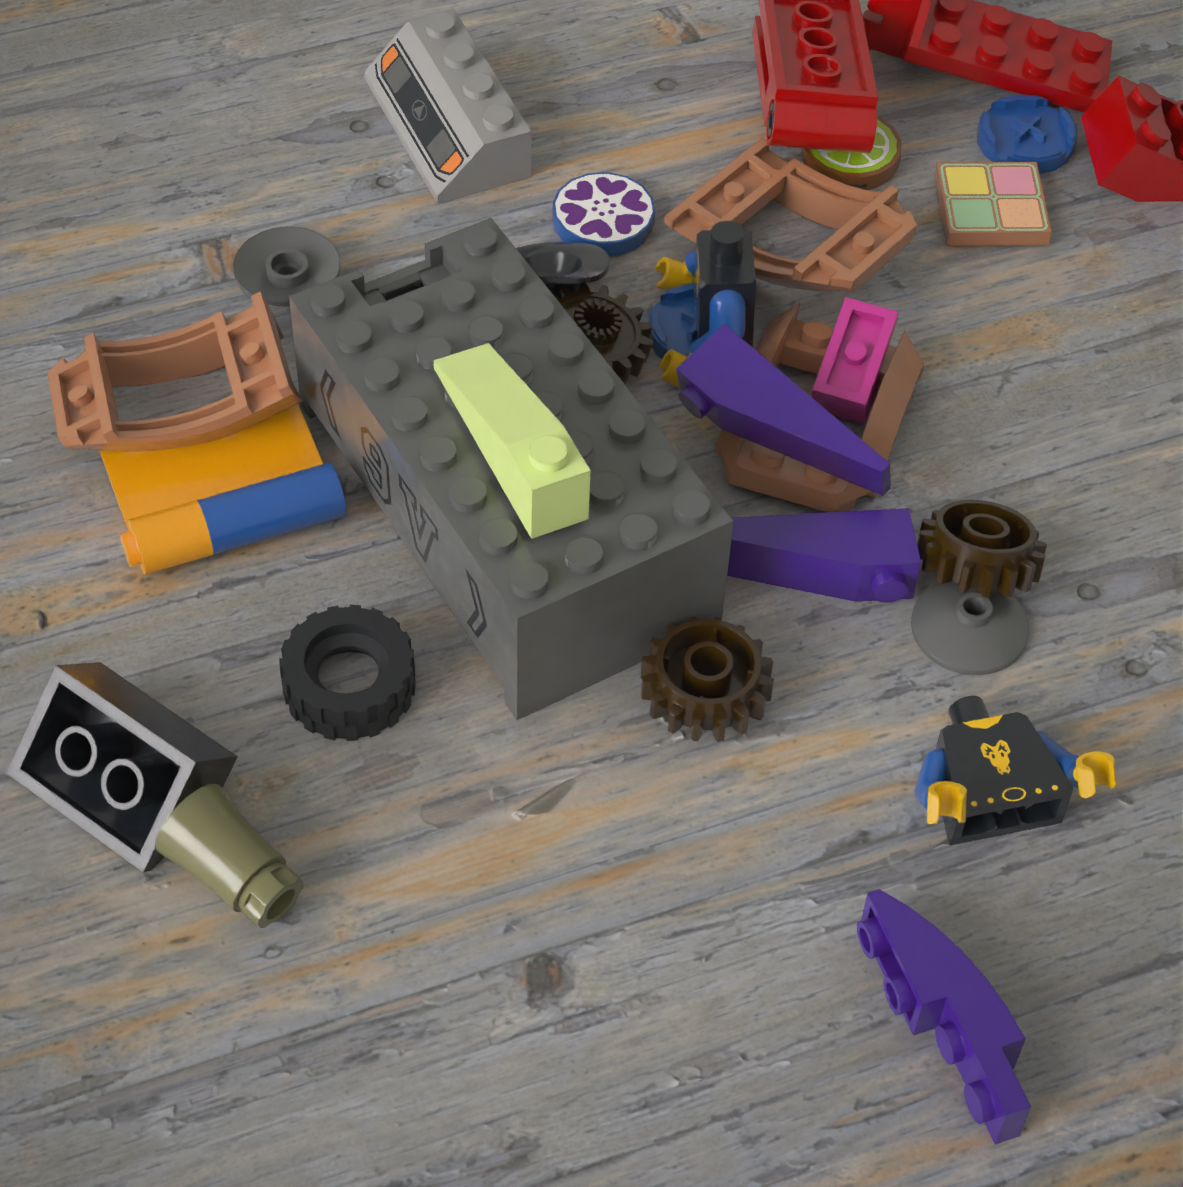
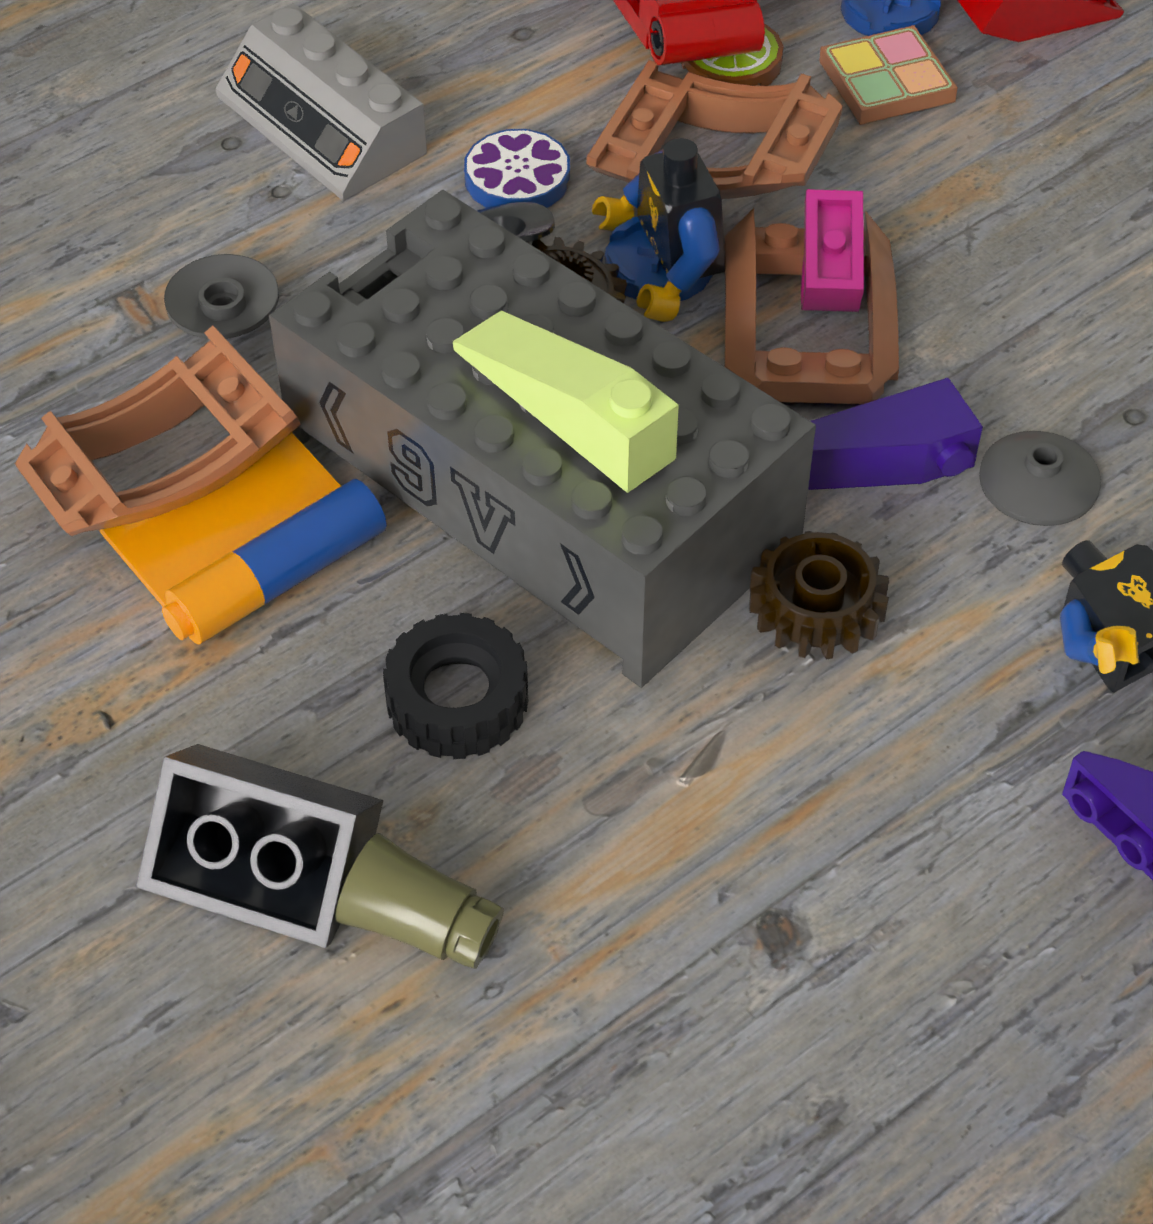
camera: 15 degrees left, 0 degrees up
dark purple slope [676,324,891,496] -> none
dark brown gear [917,500,1047,598] -> none

